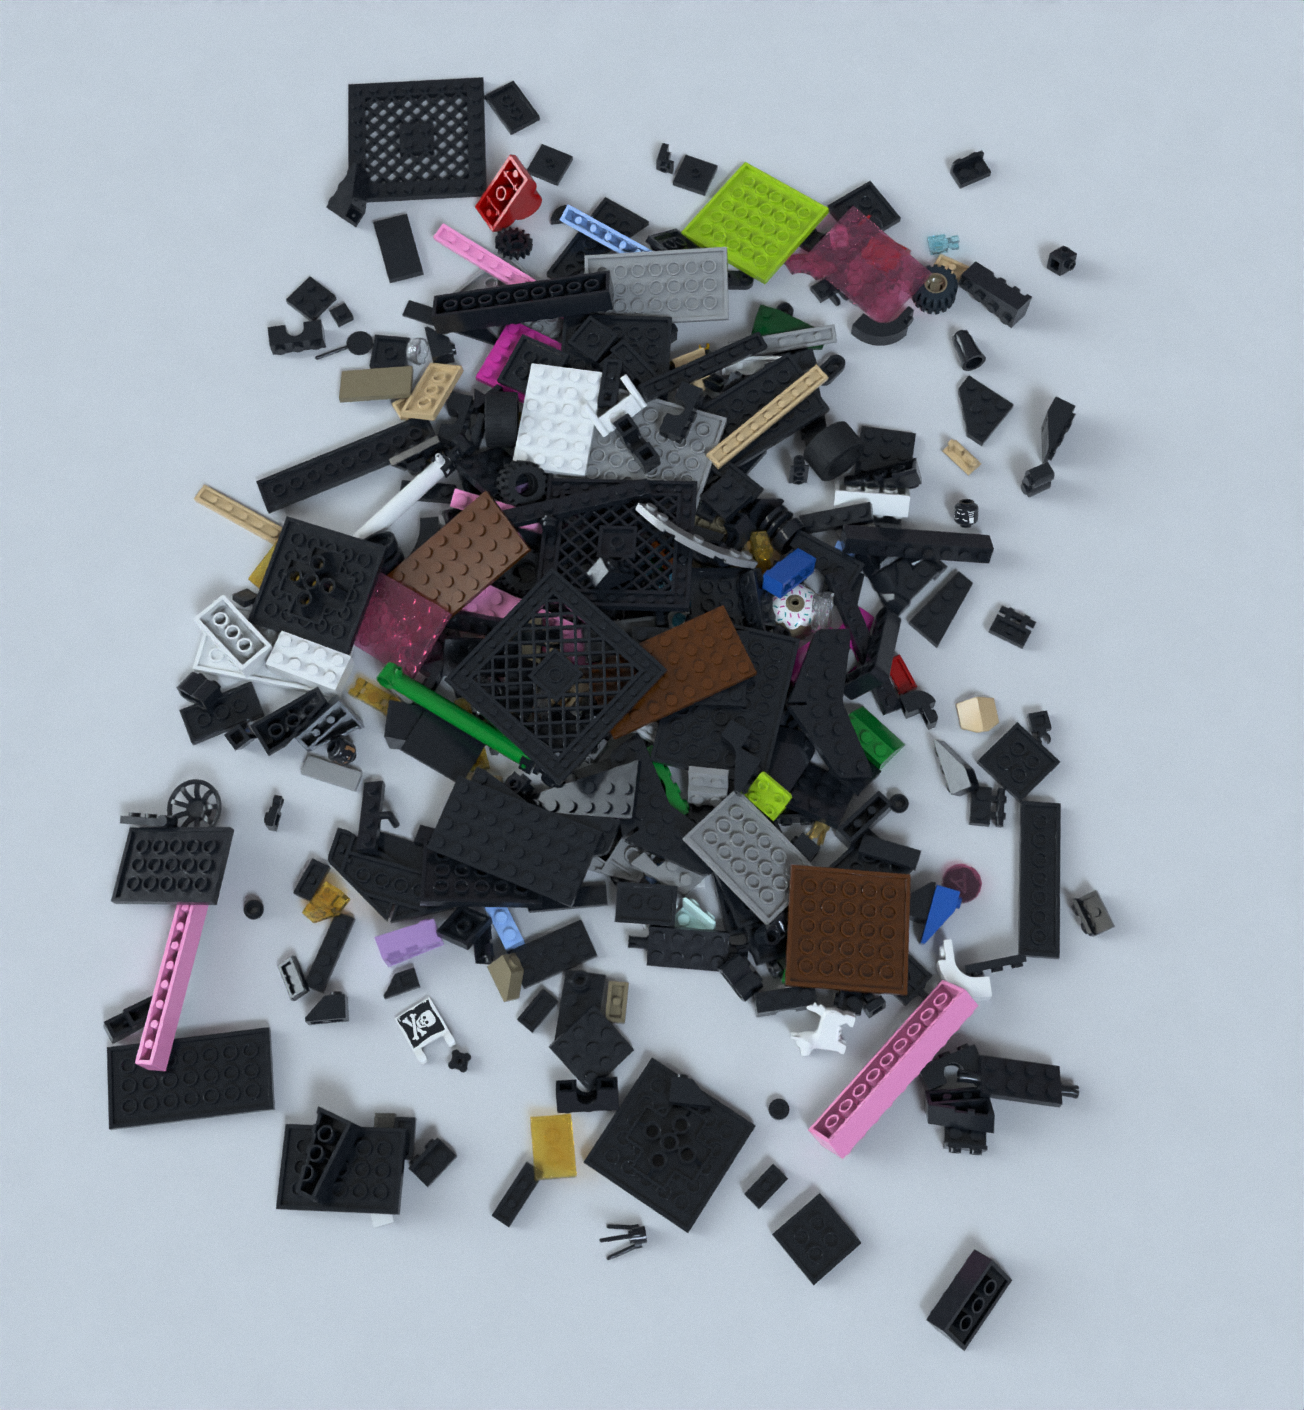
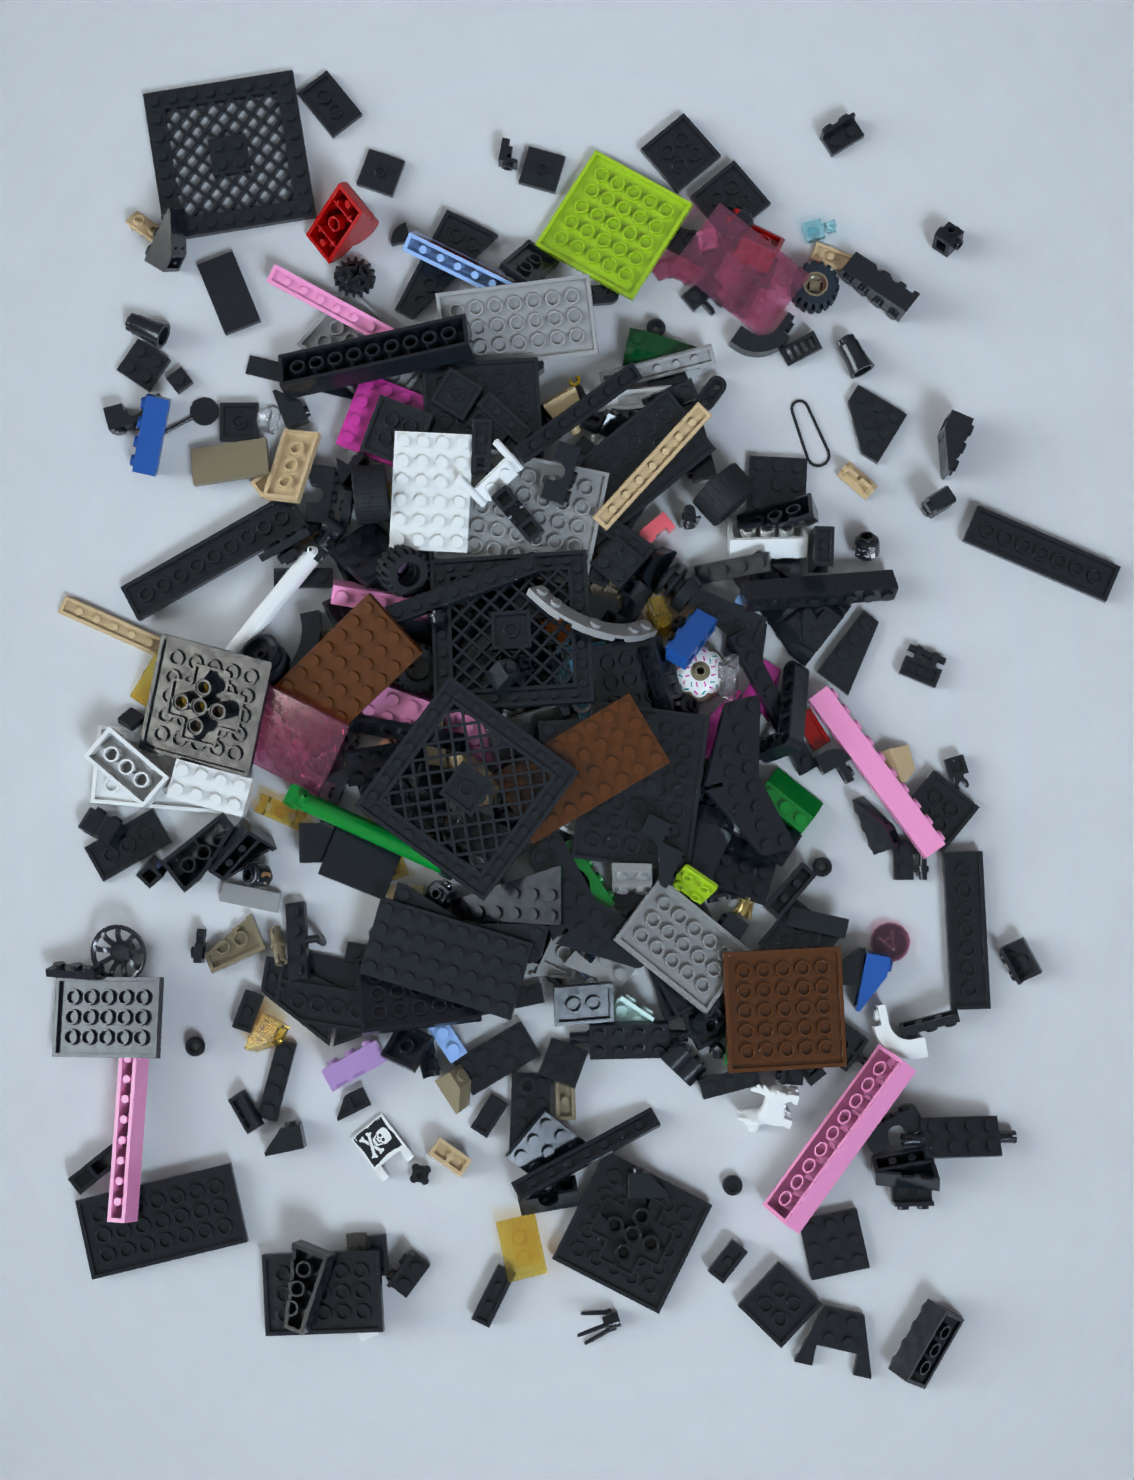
camera: 10 degrees left, 15 degrees up
none -> tan hinge [125,211,159,242]
none -> black plant [125,313,170,349]
none -> blue brick [130,393,171,477]
none -> dark tan wing [204,913,267,974]
none -> dark tan pin [268,926,288,966]
none -> tan hinge [427,1137,472,1177]
none -> black plate [511,1107,661,1202]
none -> black plate [538,1037,589,1089]
none -> coral leg [639,512,676,544]
none -> black plate [640,113,721,194]
none -> black slope [779,331,823,367]
none -> black piece [790,400,831,467]
none -> black wing [794,1305,871,1379]
none -> black plate [801,1207,870,1280]
none -> bright pink brick [807,686,945,859]
none -> black panel [808,526,835,573]
none -> black plate [962,505,1121,603]

